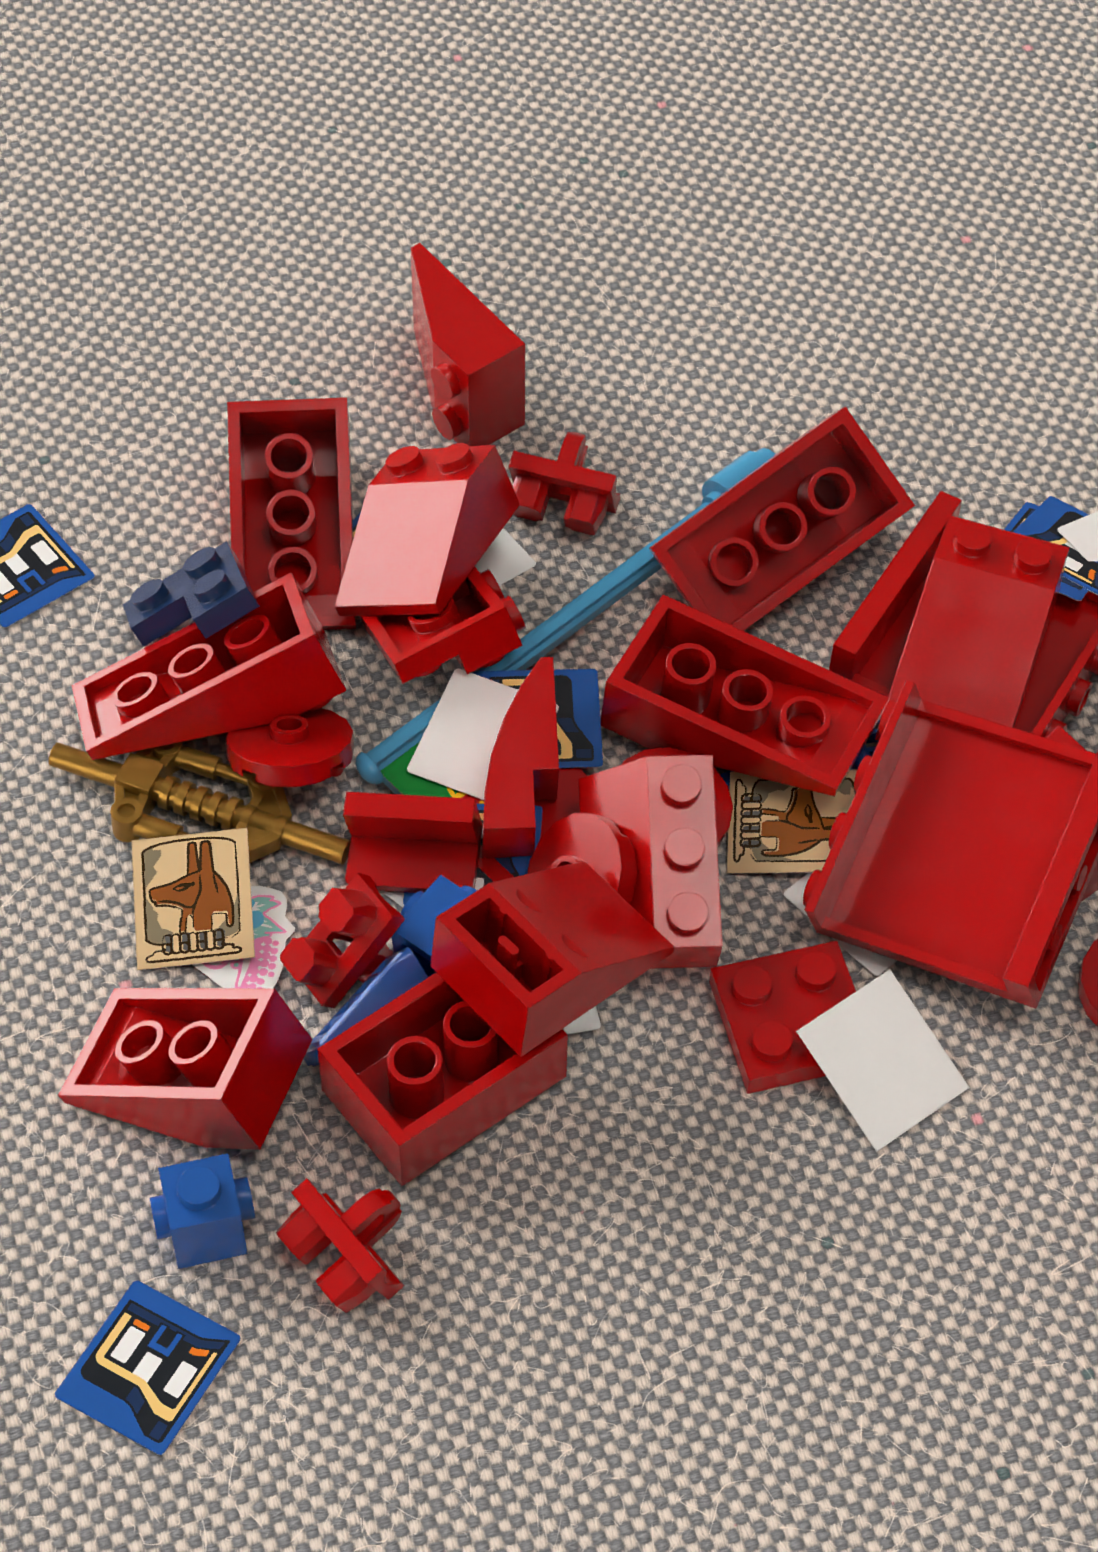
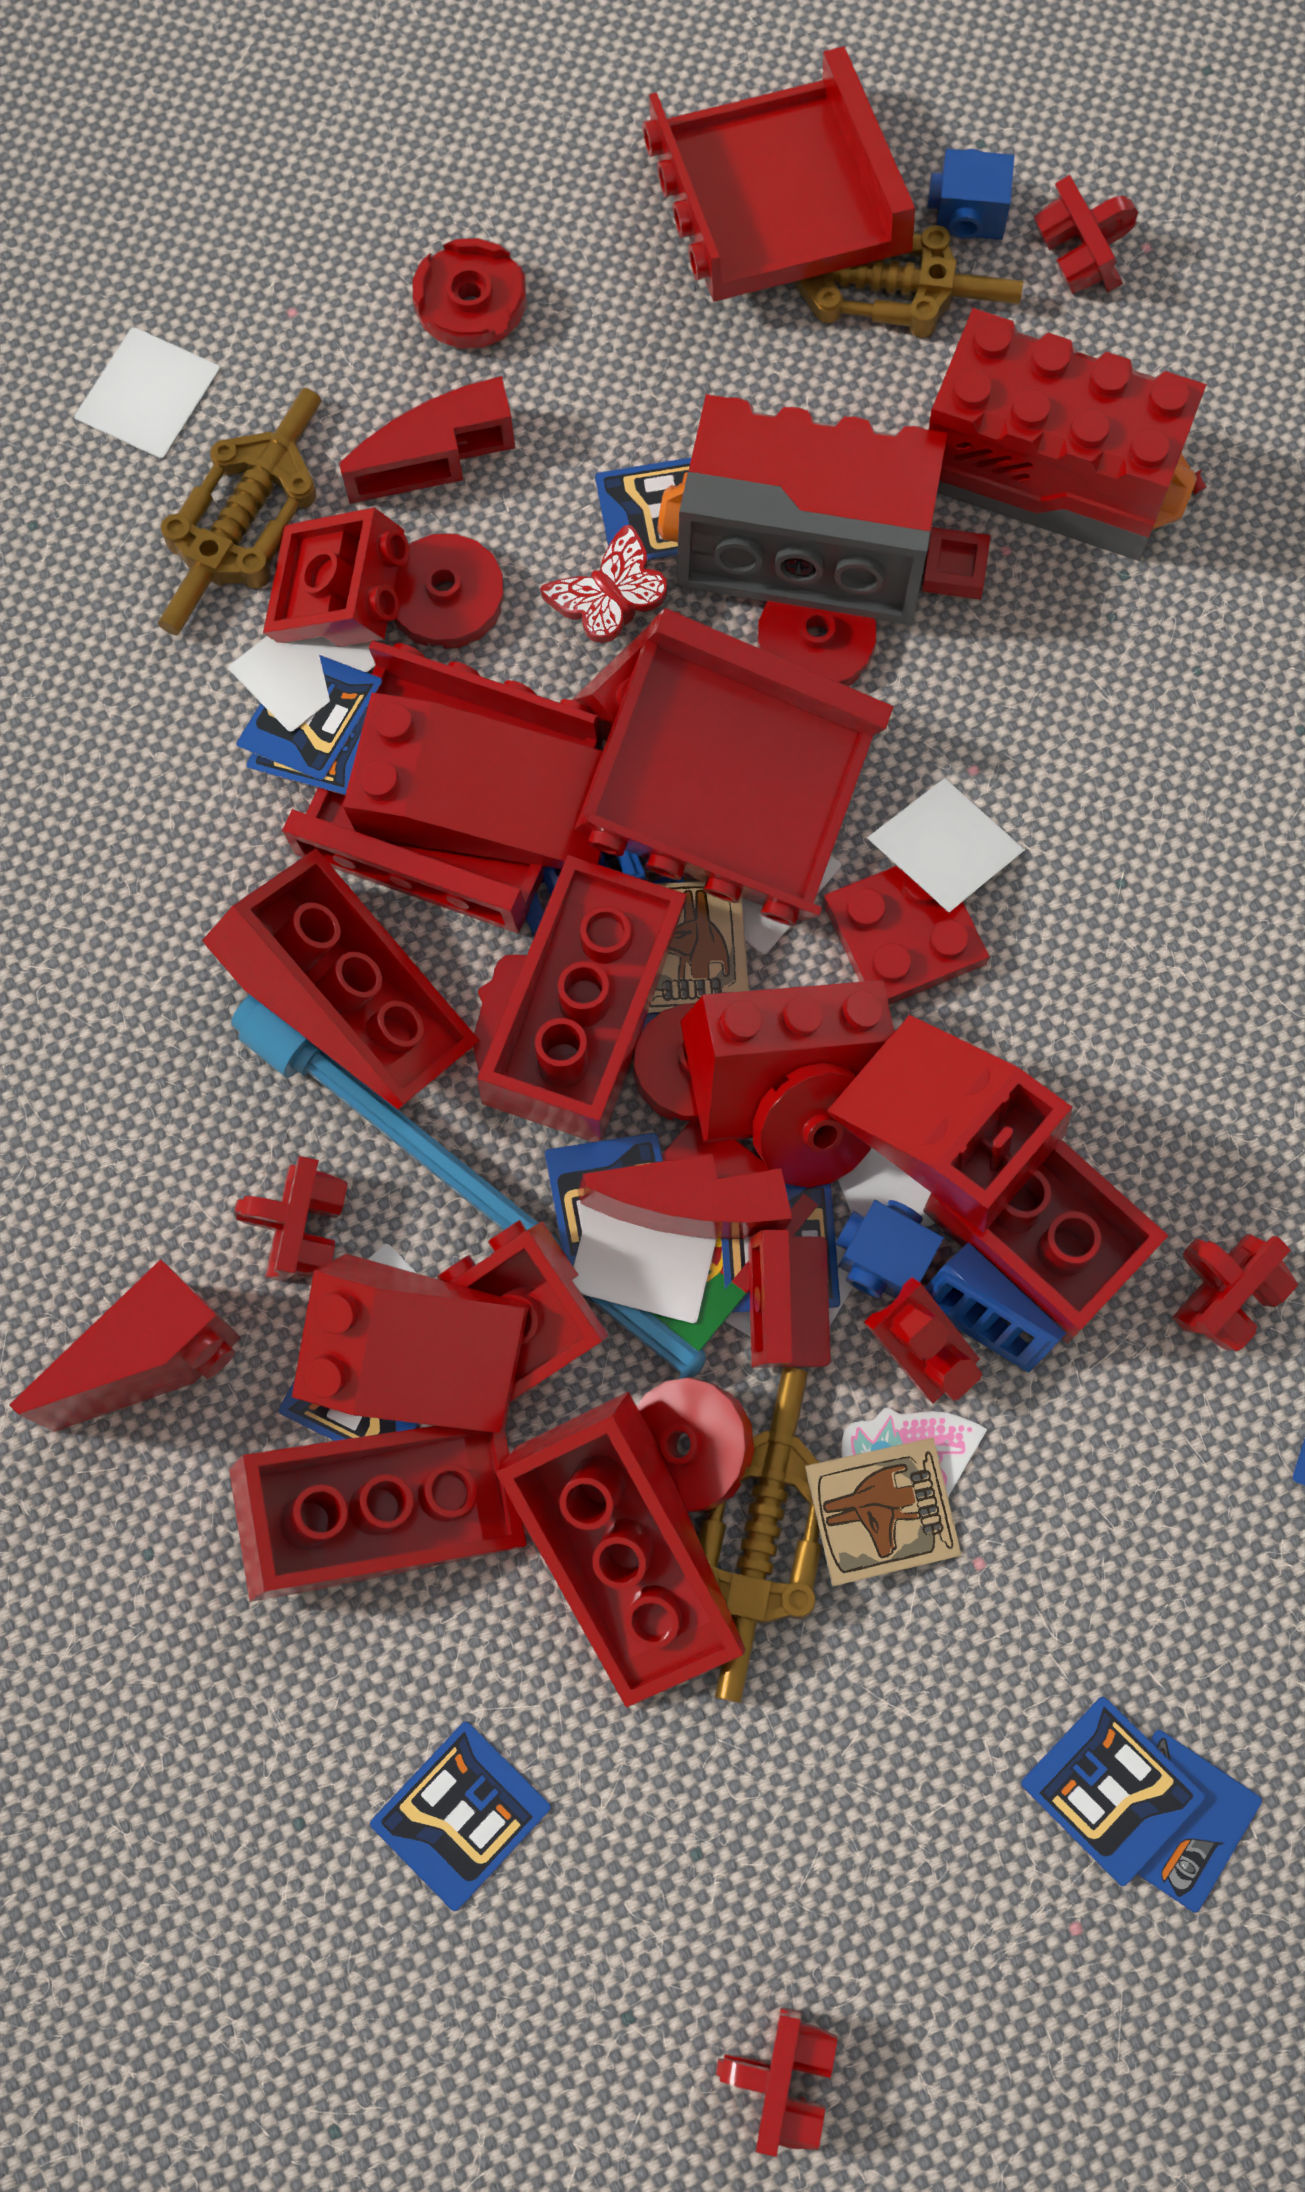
camera: 95 degrees left, 20 degrees up
red slope [58,988,313,1150] -> none
dark blue plate [122,541,259,647] -> none
blue brick [149,1153,256,1269] -> none

